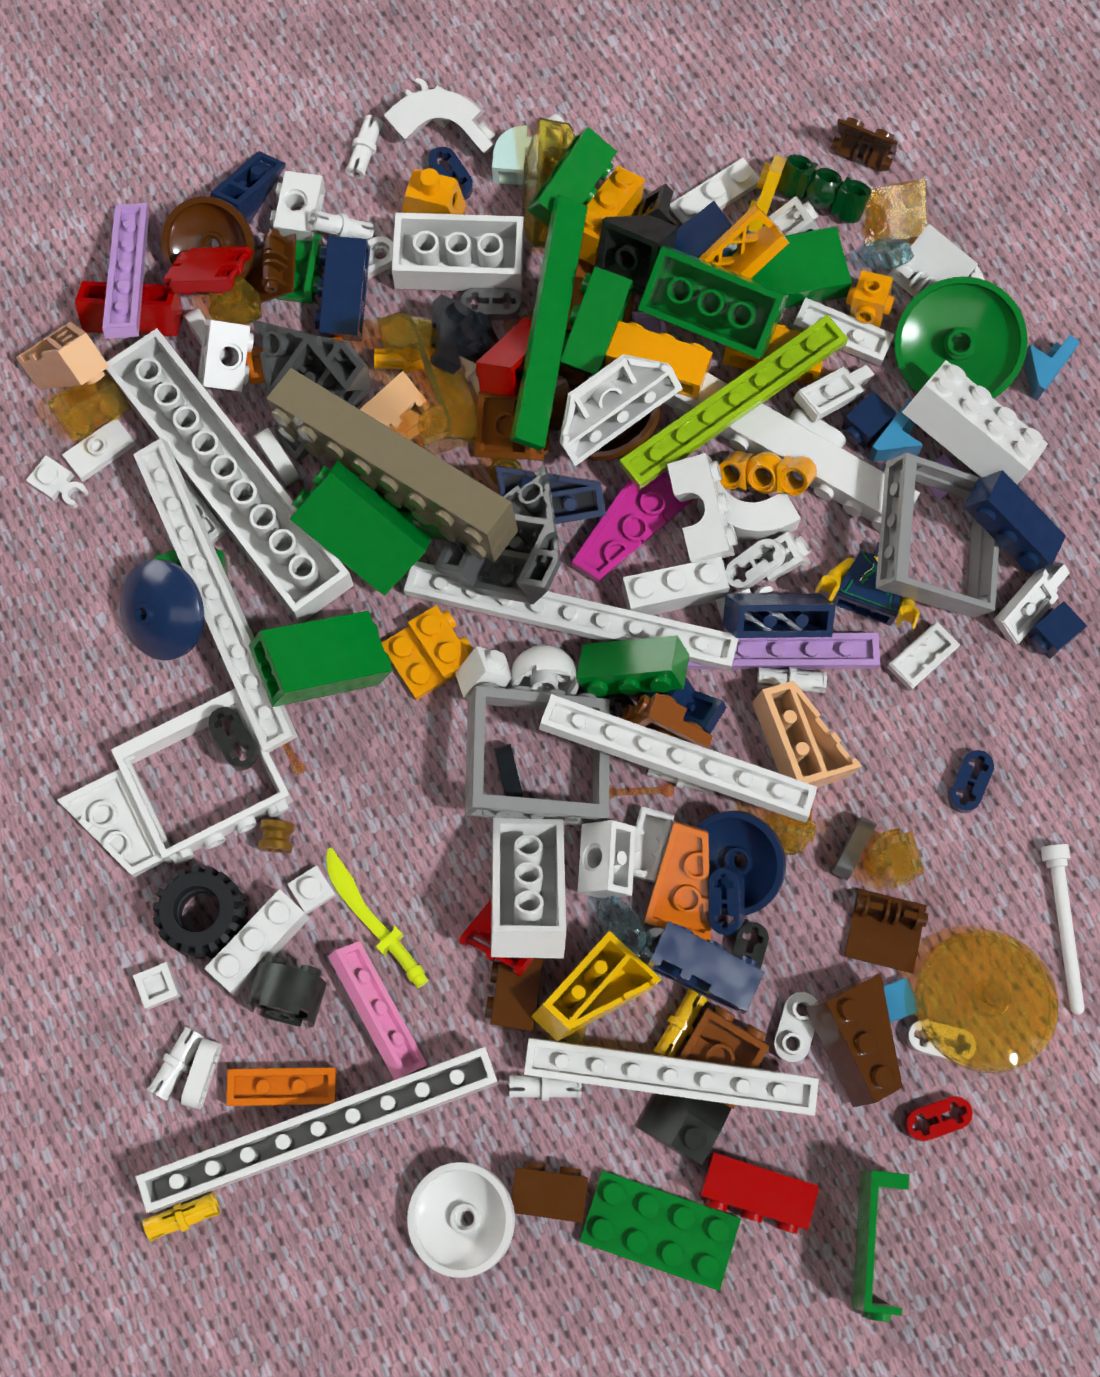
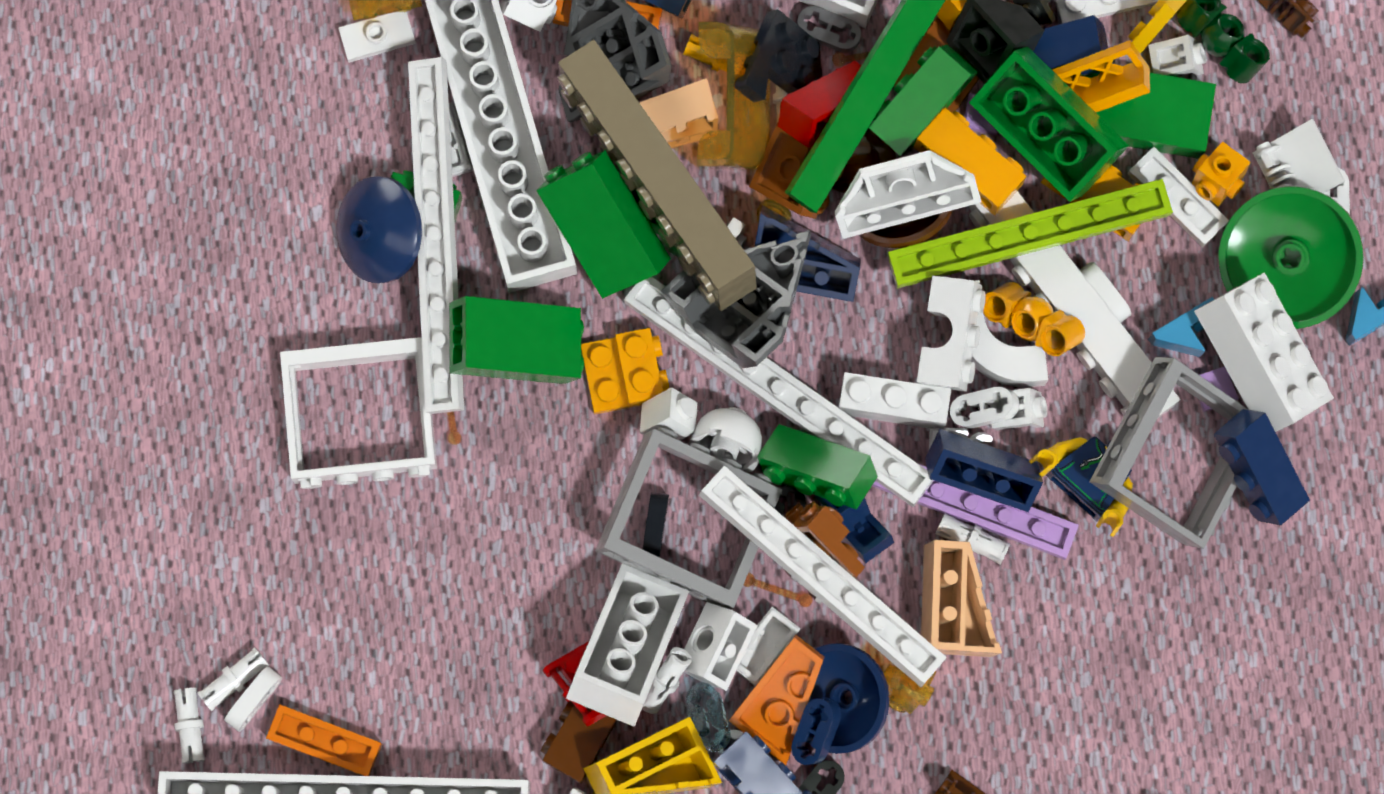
camera: 20 degrees right, 5 degrees up
white plate [26,456,89,509] -> none
white wing [57,769,166,877] -> none
white plate [133,962,181,1010] -> none
black tyre [153,865,248,959] -> none
white brick [205,889,310,997] -> none
pearl dark grey beam [208,707,258,770] -> none
pearl dark grey brick [245,955,327,1027] -> none
white beam [253,428,300,487] -> none
pearl gold wheel [257,819,295,853] -> none
white plate [287,865,336,914] -> none
neon yellow sword [326,848,429,989] -> none
bright pink plate [328,941,428,1080] -> none
dark pink wing [570,472,694,583] -> none
white hinge [793,365,874,422] -> none
flat silver beam [832,816,877,881] -> none
dark blue brick [841,391,897,449] -> none
clear light blue beam [863,238,914,269] -> none
clear yellow brick [864,828,924,891] -> none
clear yellow hinge [865,178,927,247] -> none
white plate [887,621,960,691] -> none
dark blue beam [948,750,994,813] -> none
white hinge [993,562,1070,645] -> none
dark blue brick [1027,601,1087,659] -> none
none -> white pin [173,688,205,764]
none -> white pin [642,647,692,714]

